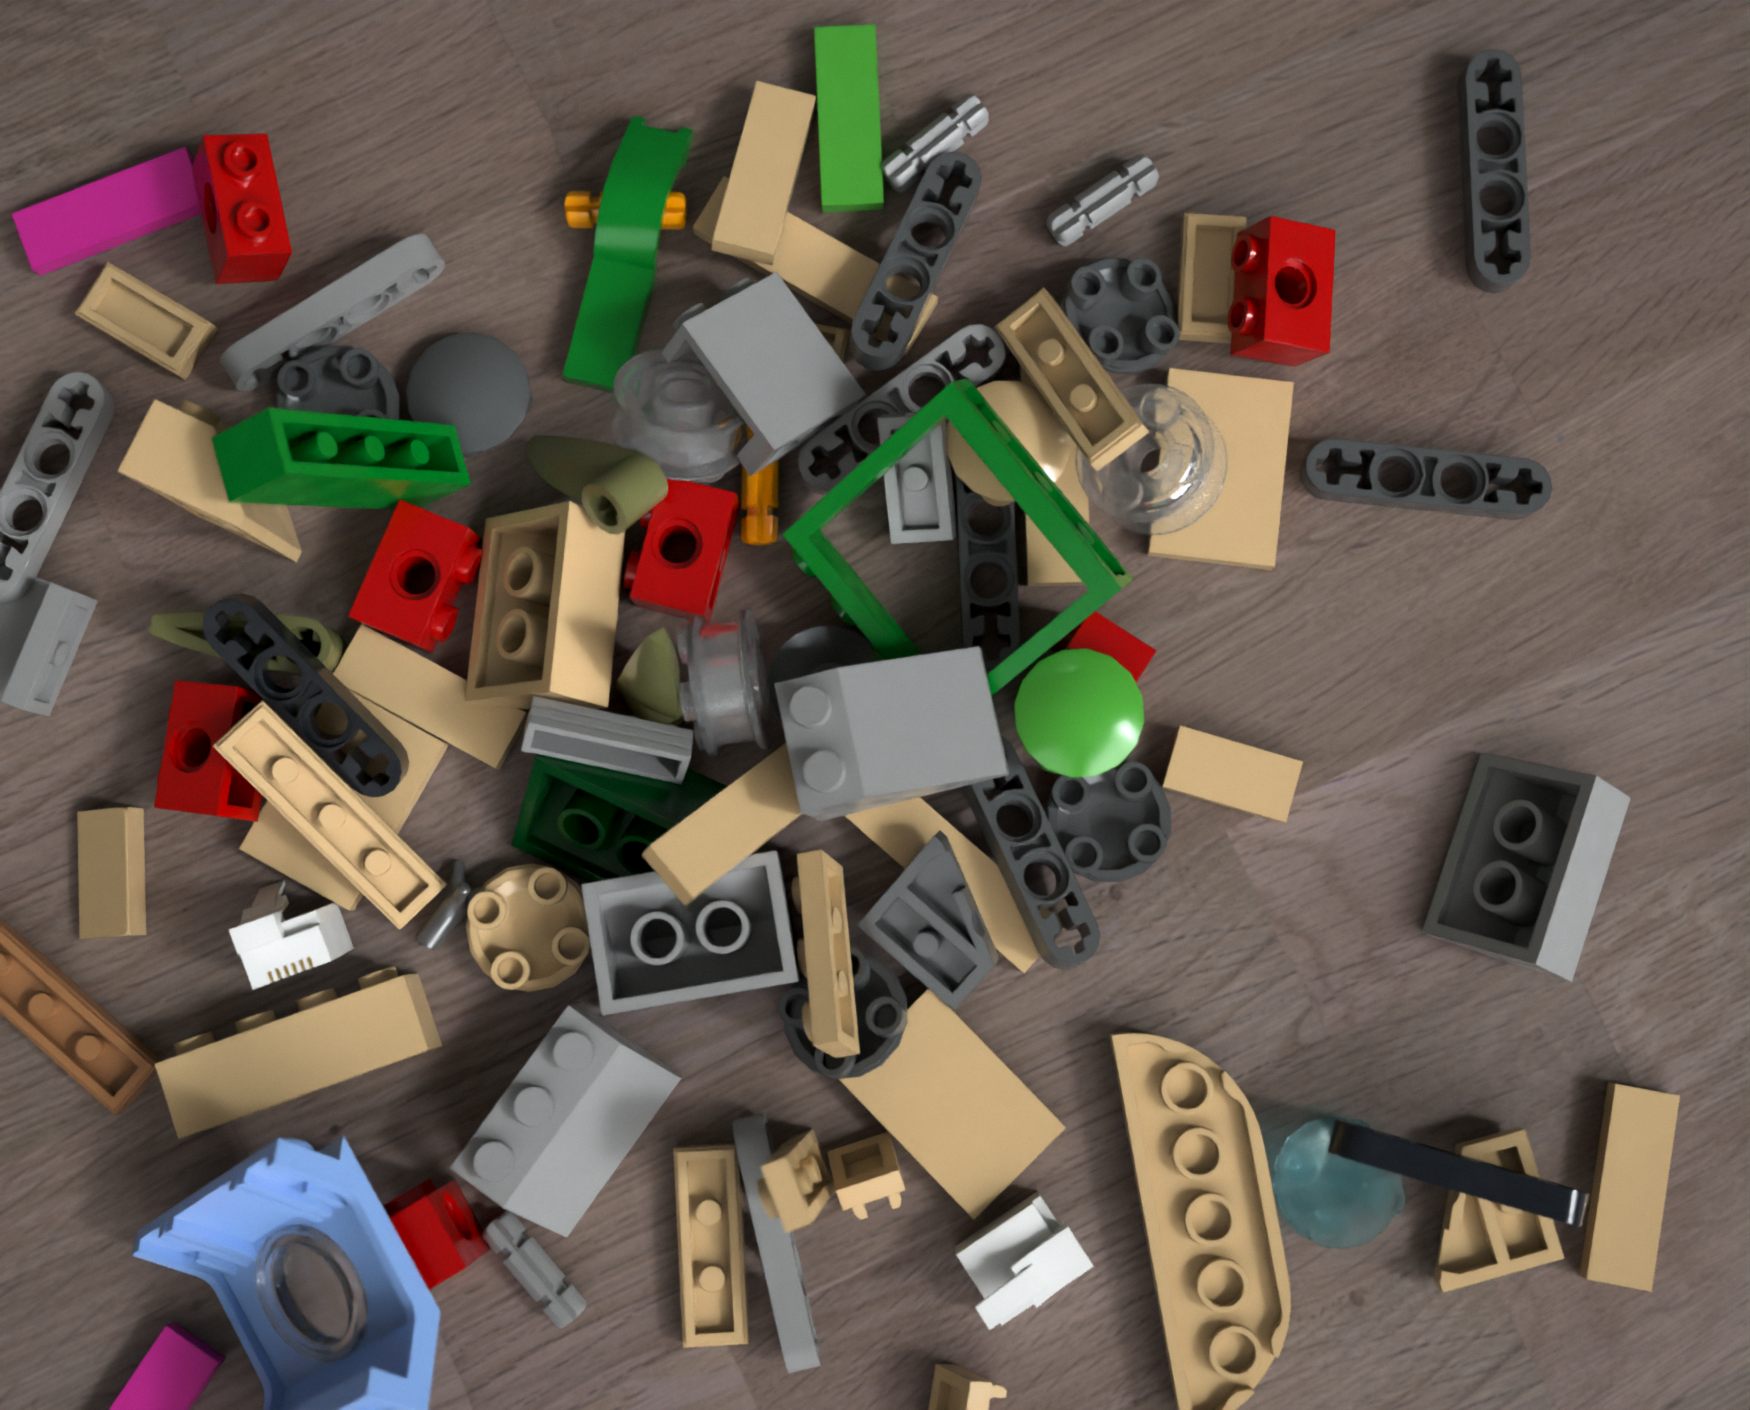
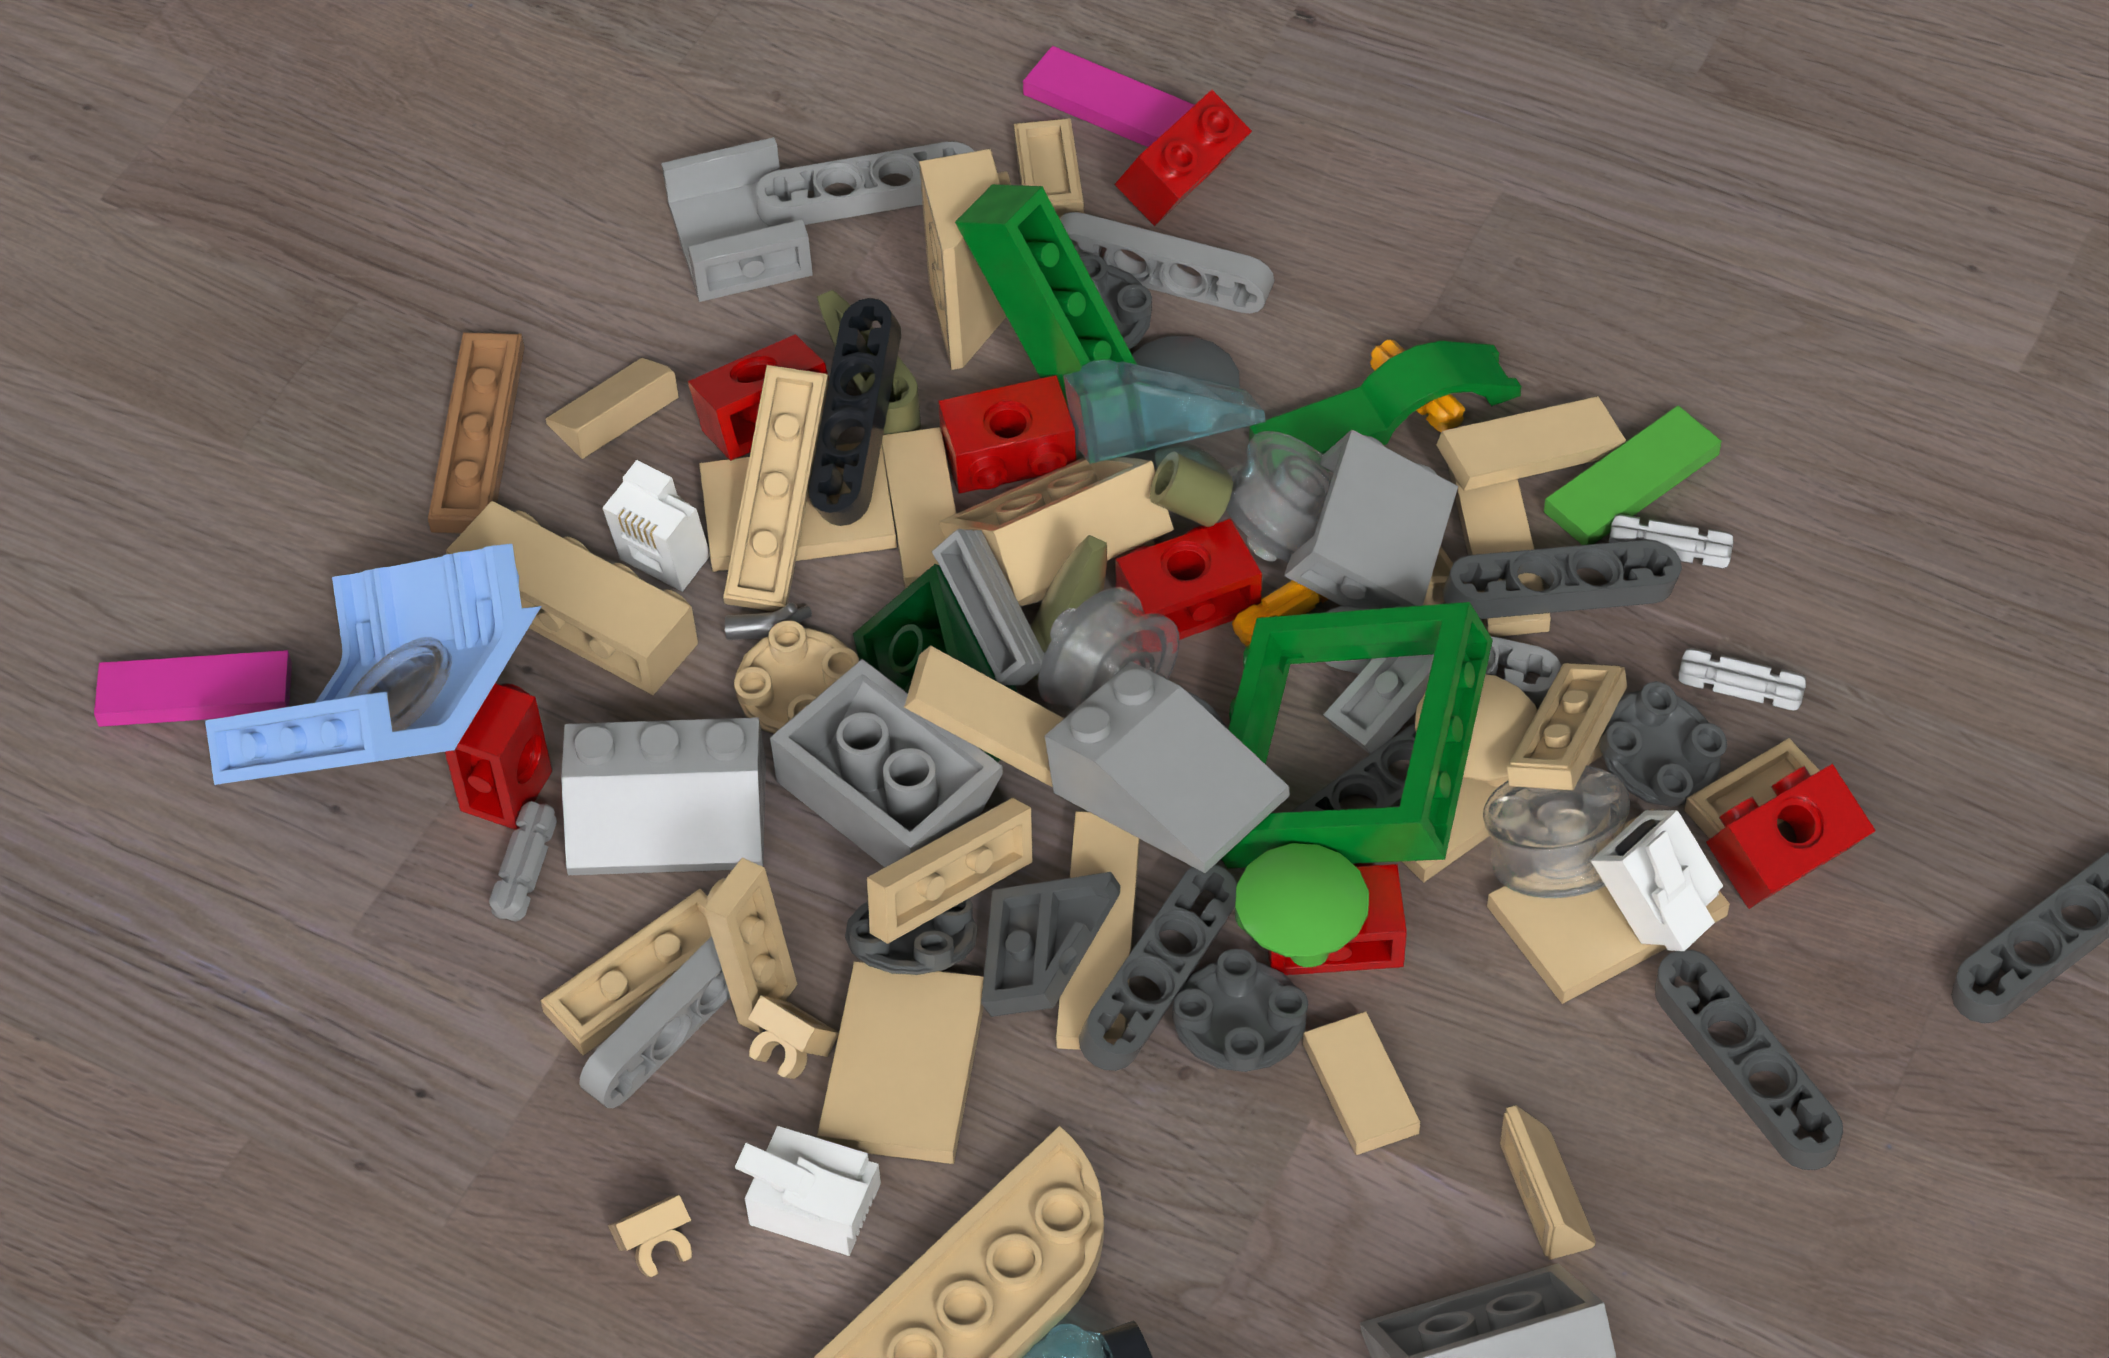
camera: 50 degrees right, 30 degrees down
none -> clear light blue slope [1063,360,1266,464]
none -> tan slope [1500,1105,1595,1260]
none -> white piece [1590,810,1723,951]

